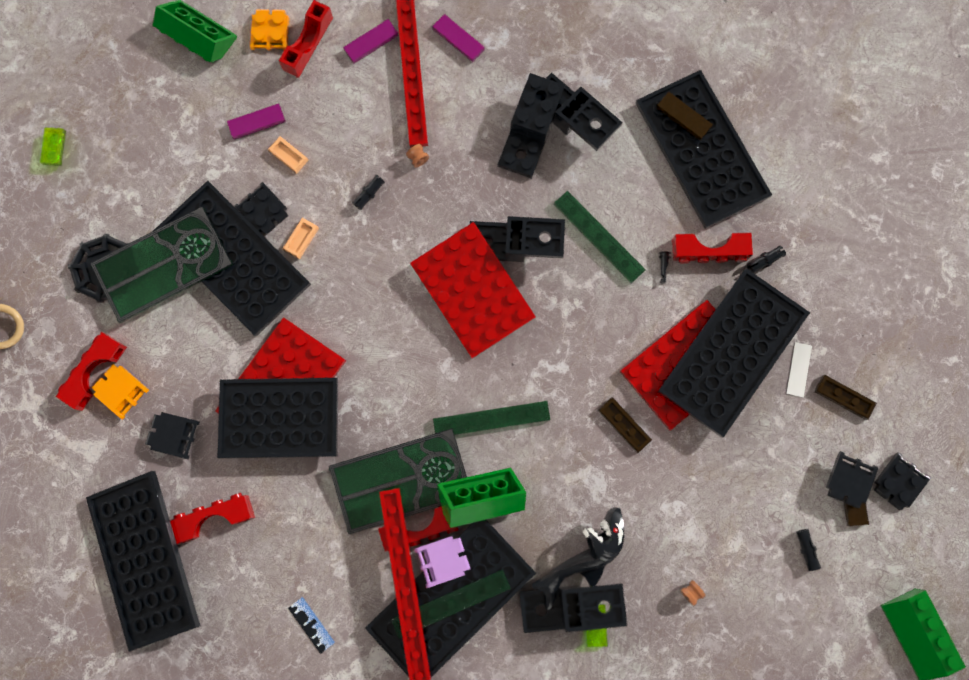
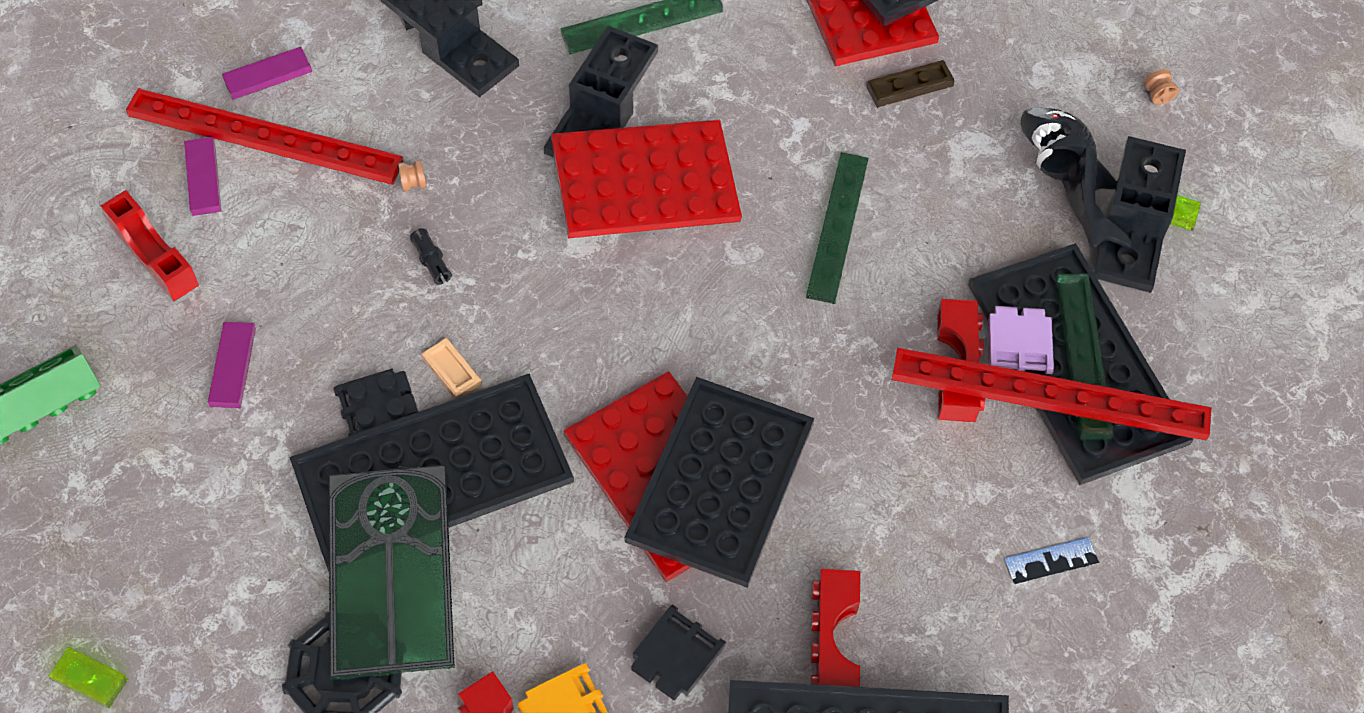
camera: 70 degrees left, 20 degrees down
light orange plate [250,9,289,51] -> none
light nougat tile [268,136,309,174] -> none
piece [329,428,467,534] -> none
green slope [437,468,527,528] -> none

